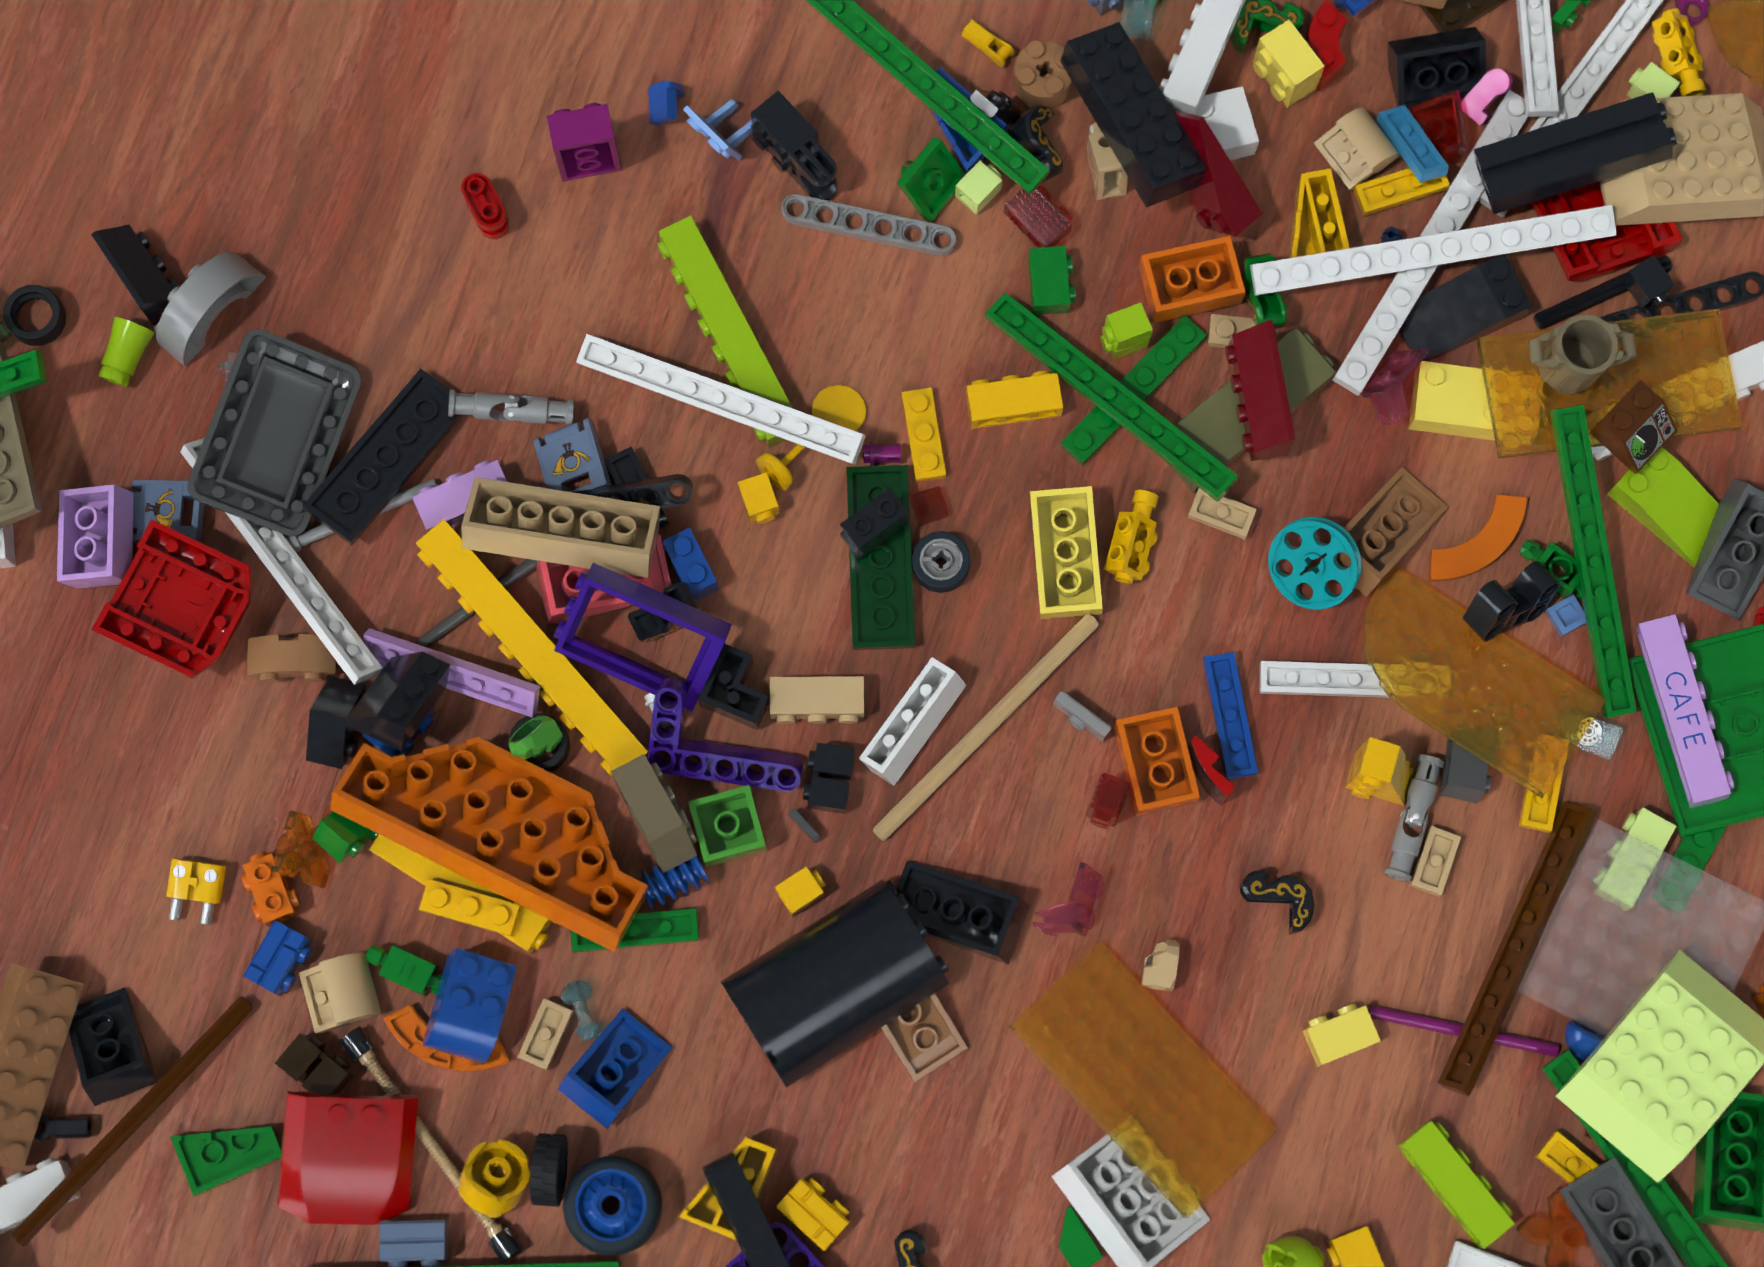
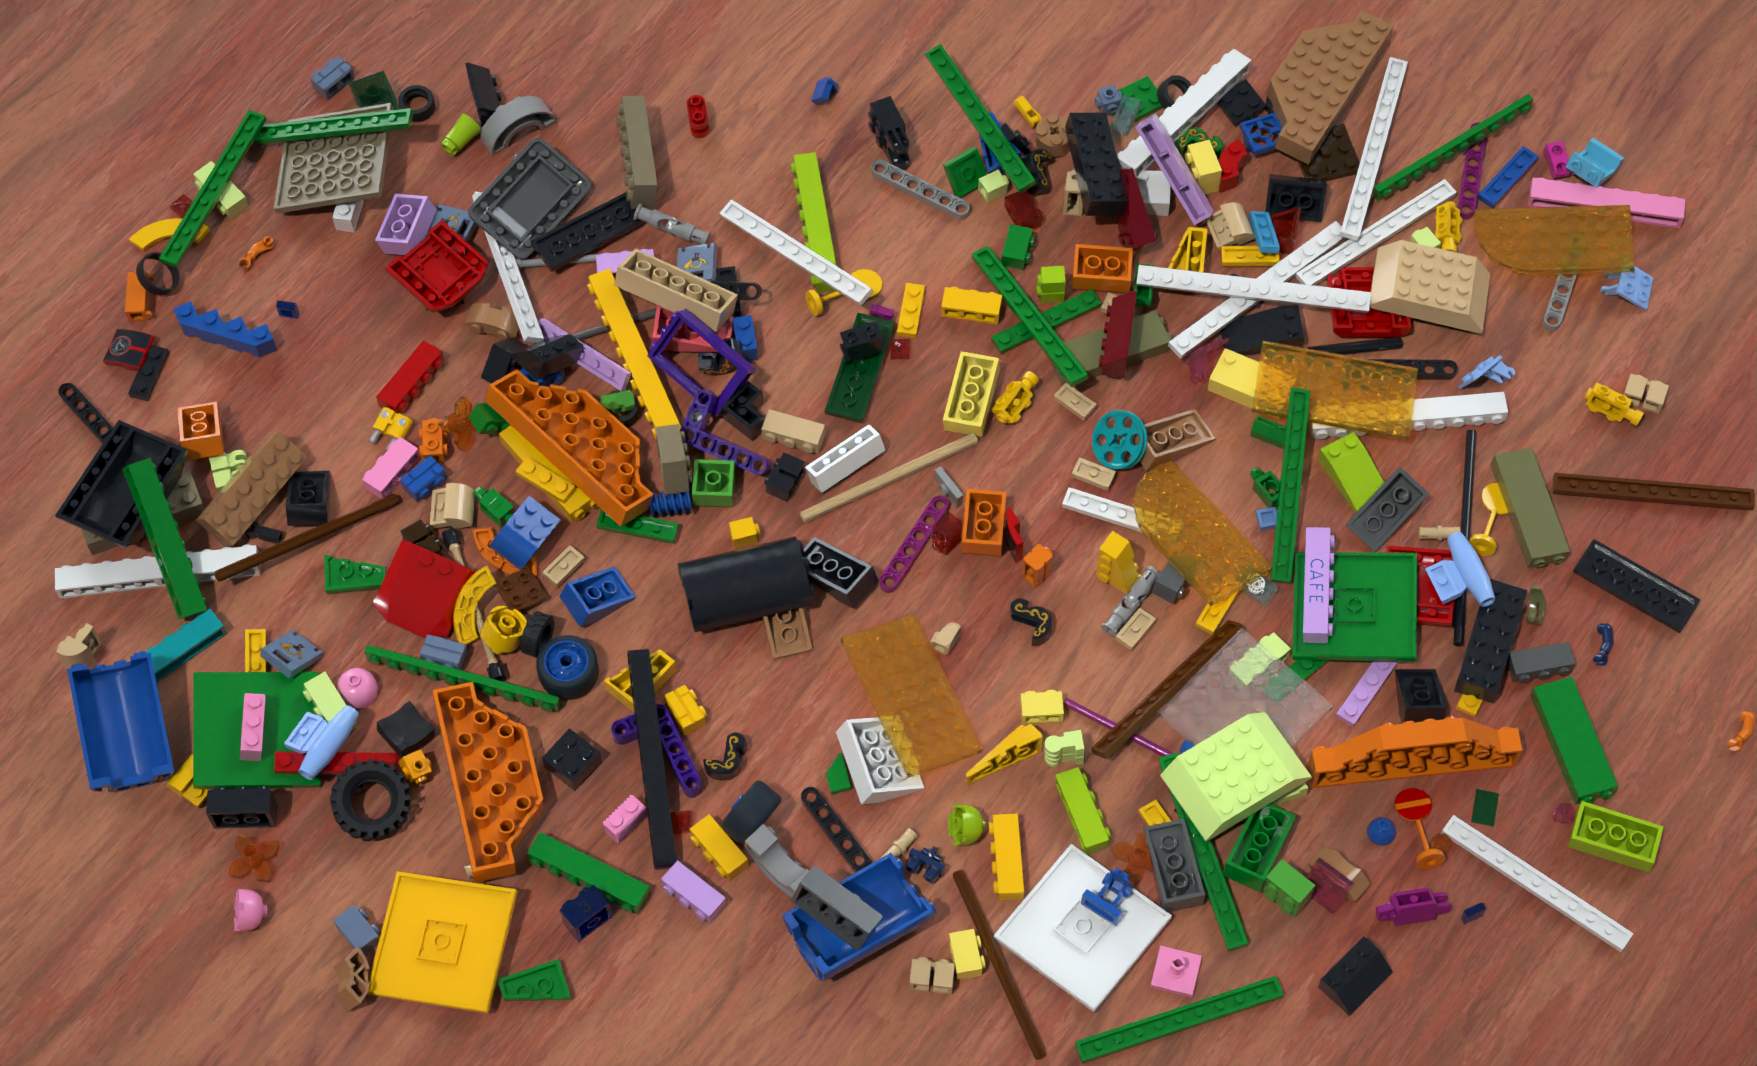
camera: 20 degrees right, 15 degrees down
magenta brick [547,103,621,182] -> none
clear light blue bar [561,980,599,1042] -> none
light blue plate [683,99,753,161] -> none
yellow brick [737,472,780,524] -> none
dark grey piece [788,808,821,843] -> none
wheel [912,531,971,593] -> none
clear pink plate [1033,862,1104,937] -> none
blue plate [1202,652,1258,780] -> none
orange tile [1429,495,1527,582] -> none
leg [1458,68,1513,126] -> none
black beam [1463,561,1560,642] -> none
black brick [1474,92,1677,215] -> none
dark tan container [1528,314,1637,394] -> none
reddish brown slope [1589,379,1677,475] -> none
black brick [1621,255,1675,309] -> none
none -> bright pink brick [362,437,421,499]
none -> red brick [376,340,444,414]
none -> yellow tile [453,565,496,644]
none -> reddish brown hinge [494,567,548,615]
none -> dark tan brick [616,96,657,209]
none -> magenta beam [880,495,948,593]
none -> yellow wedge [965,724,1043,785]
none -> orange brick [1022,544,1053,588]
none -> yellowish green legs [1045,730,1084,767]
none -> tan plate [1071,457,1116,491]
none -> lavender brick [1135,113,1214,225]
none -> green piece [1250,415,1286,449]

